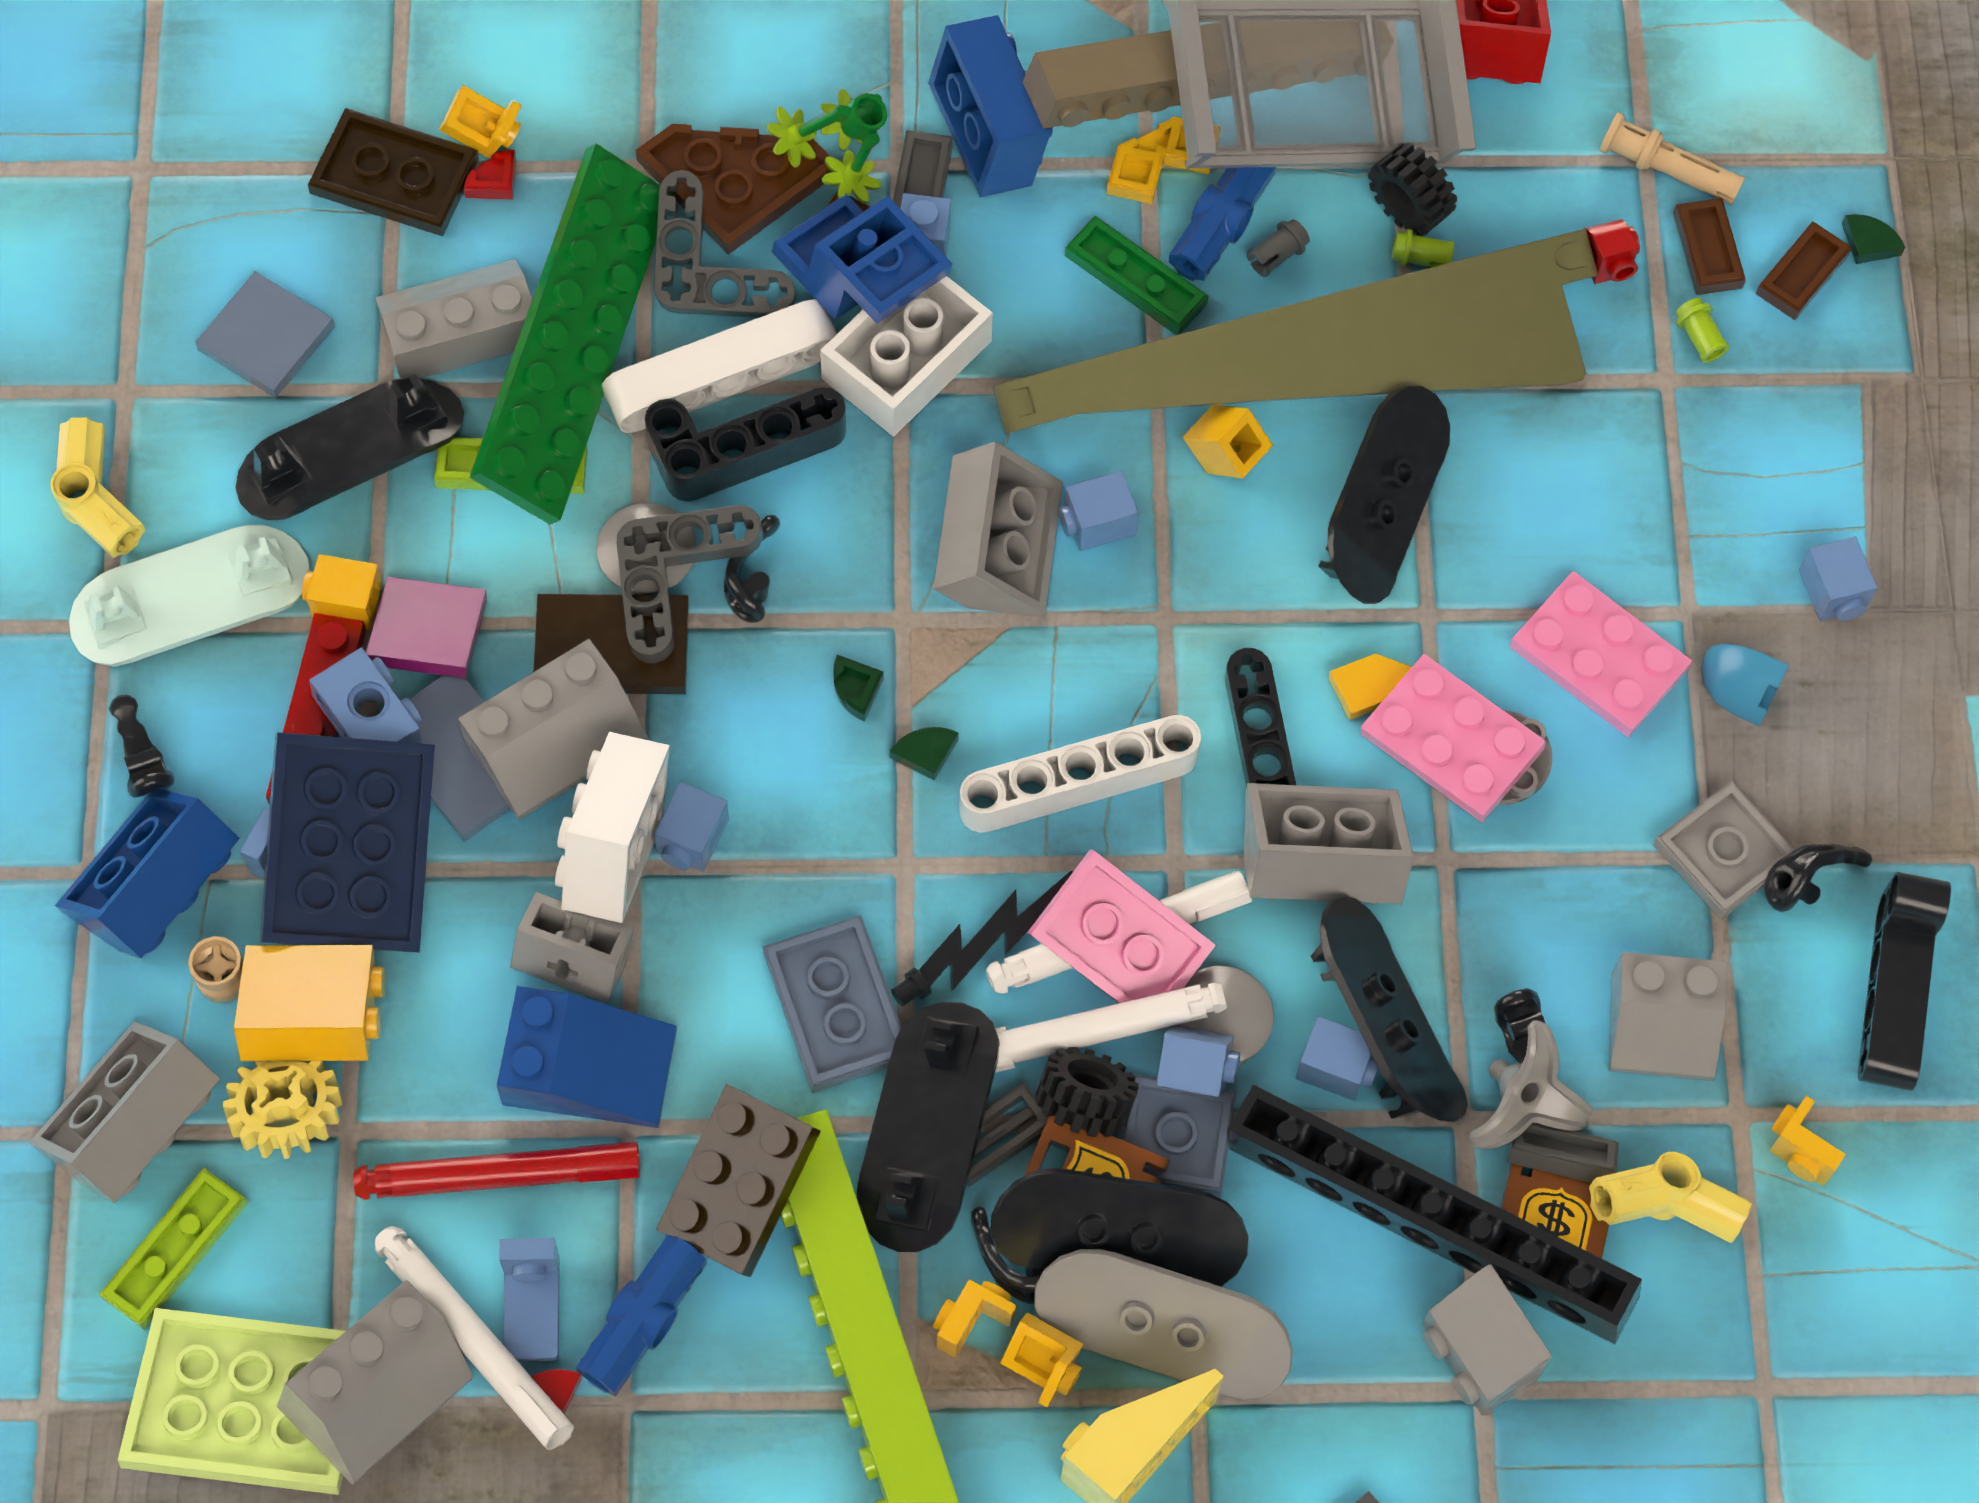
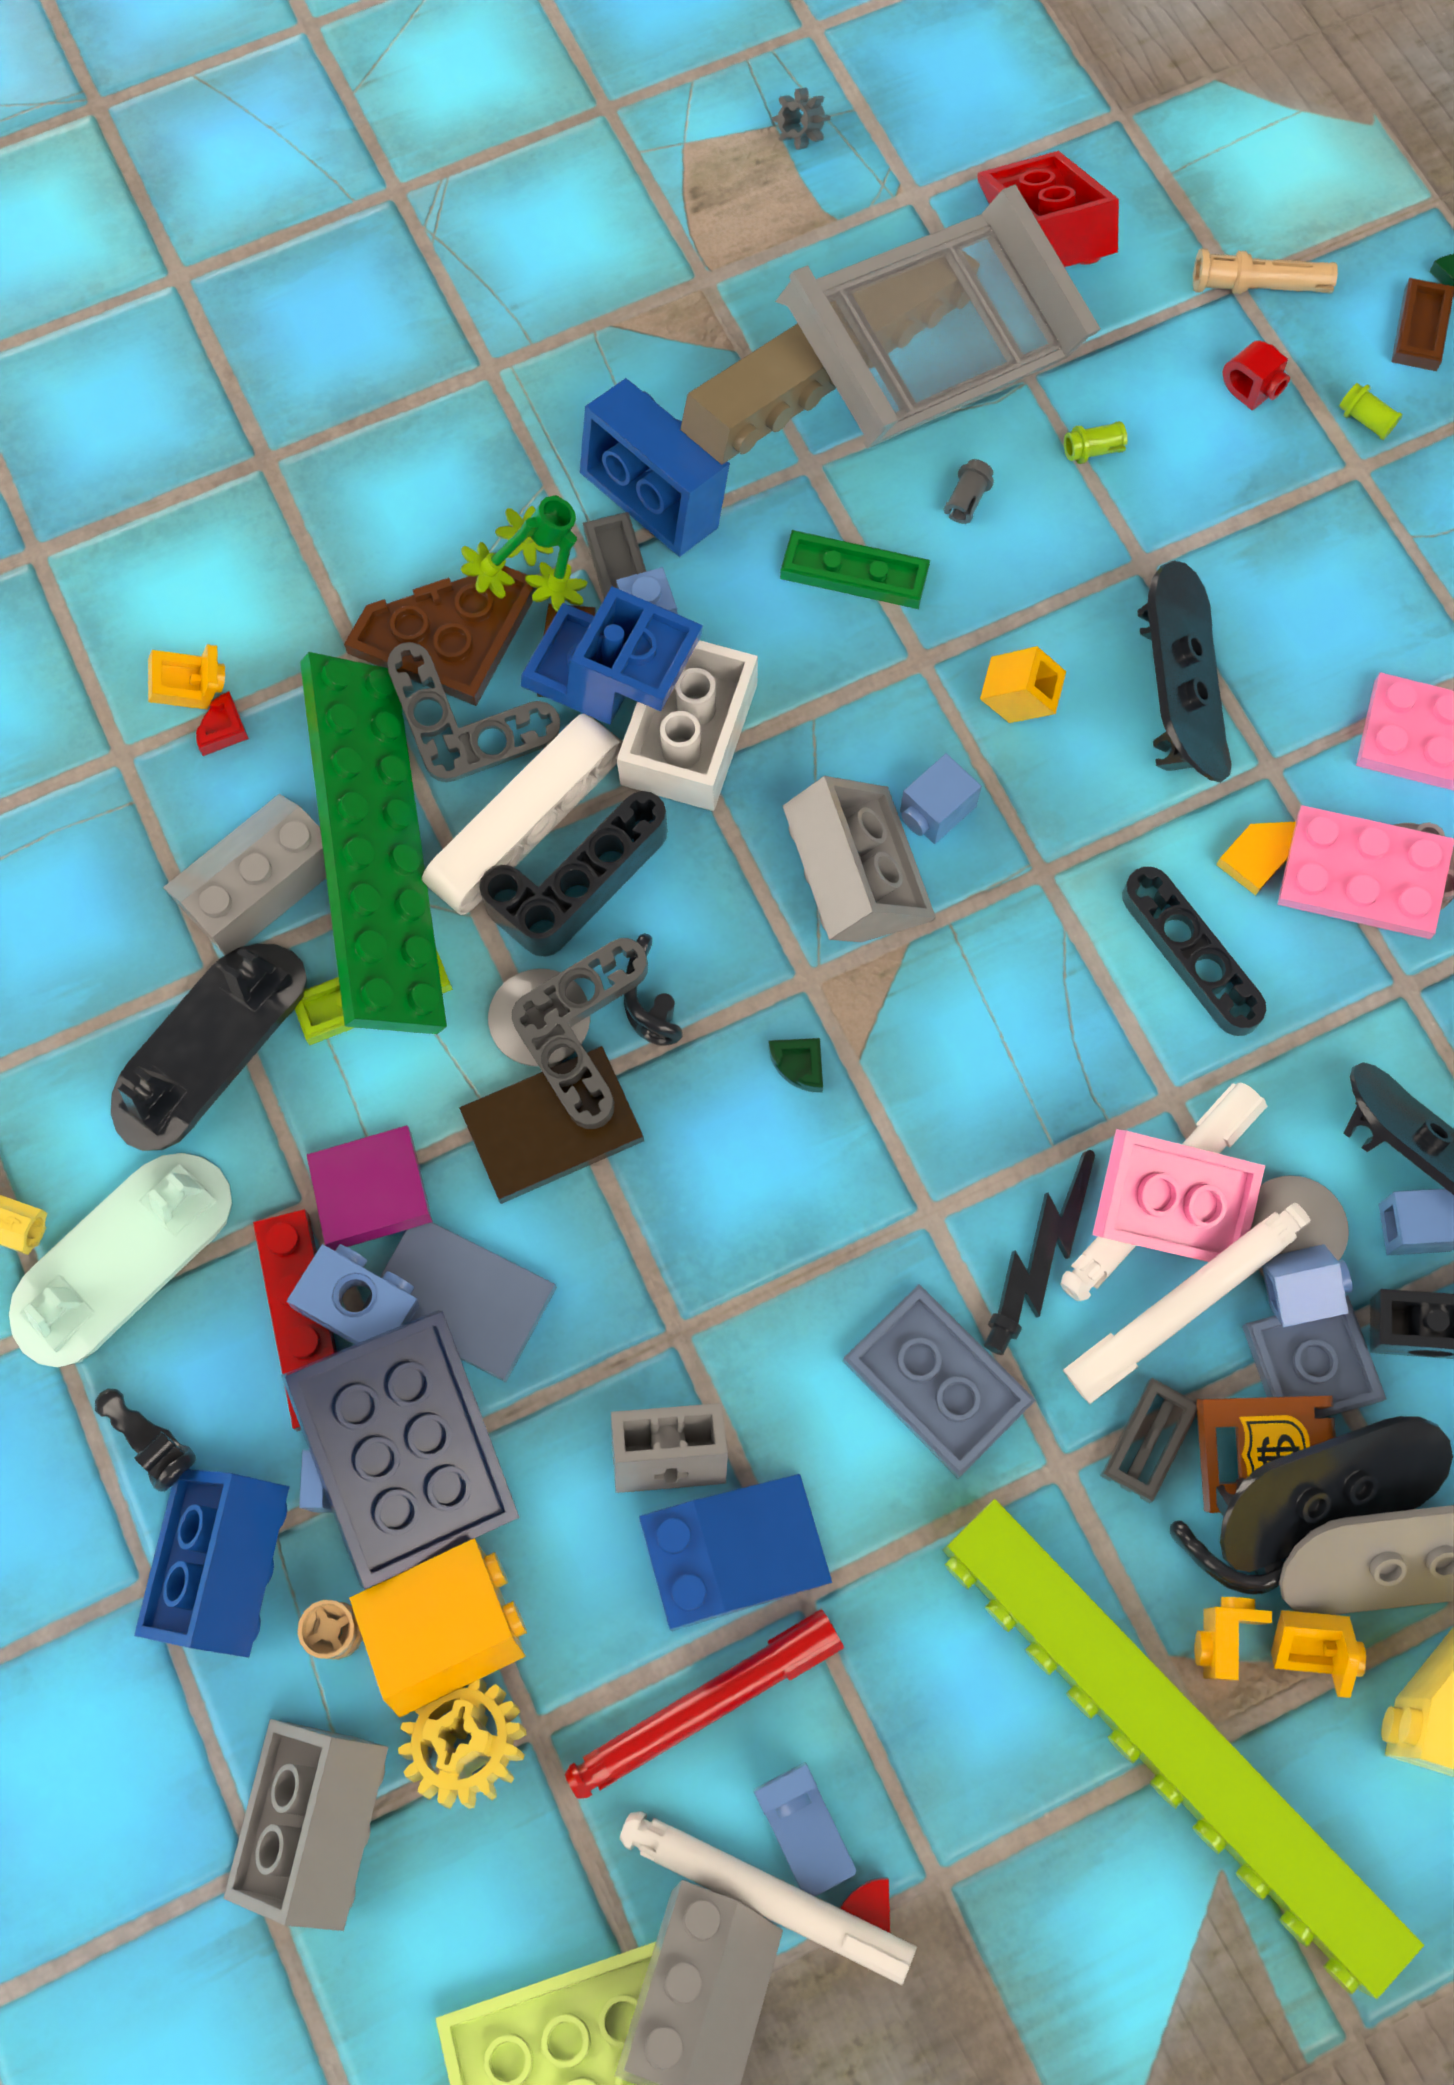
camera: 20 degrees left, 5 degrees up
lime tile [99,1168,248,1330] -> none
sand blue tile [195,271,335,398] -> none
yellow brick [302,554,384,630] -> none
dark brown tile [308,108,479,237] -> none
light grey slope [458,639,648,820] -> none
white brick [555,732,670,923] -> none
blue piece [576,1234,707,1397] -> none
medium blue brick [654,782,729,872] -> none
plate [656,1084,821,1277] -> none
black piece [857,1002,1000,1252] -> none
dark green tile [890,727,959,781] -> none
white beam [959,715,1201,833] -> none
olive panel [992,229,1599,434] -> none
black tyre [1035,1047,1139,1137] -> none
yellow tile [1106,116,1221,204] -> none
blue piece [1169,167,1276,282] -> none
light grey slope [1244,783,1413,904] -> none
black tyre [1368,143,1457,236] -> none
reddish brown tile [1673,198,1746,295] -> none

